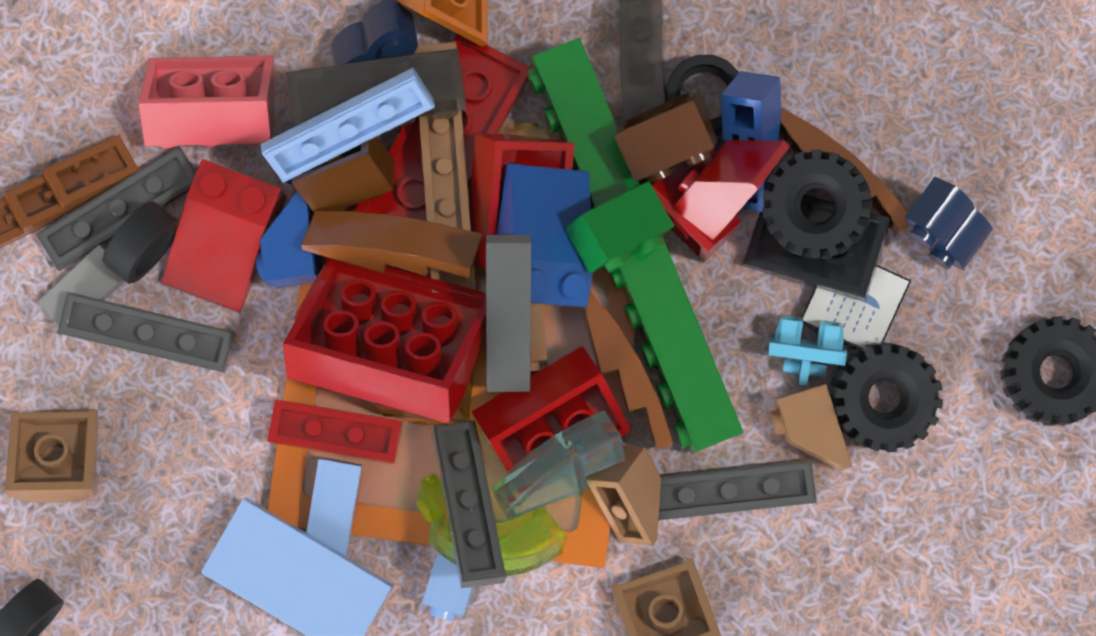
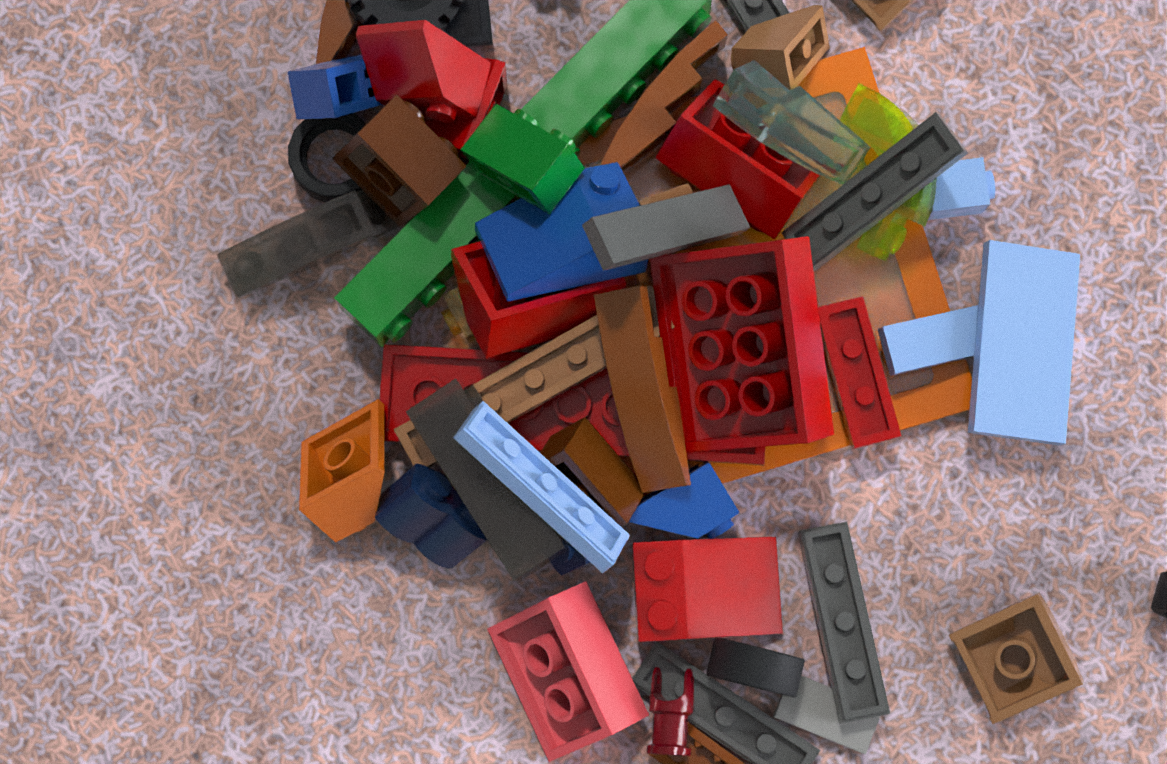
camera: 120 degrees left, 0 degrees up
none -> dark red piece [647,667,694,756]

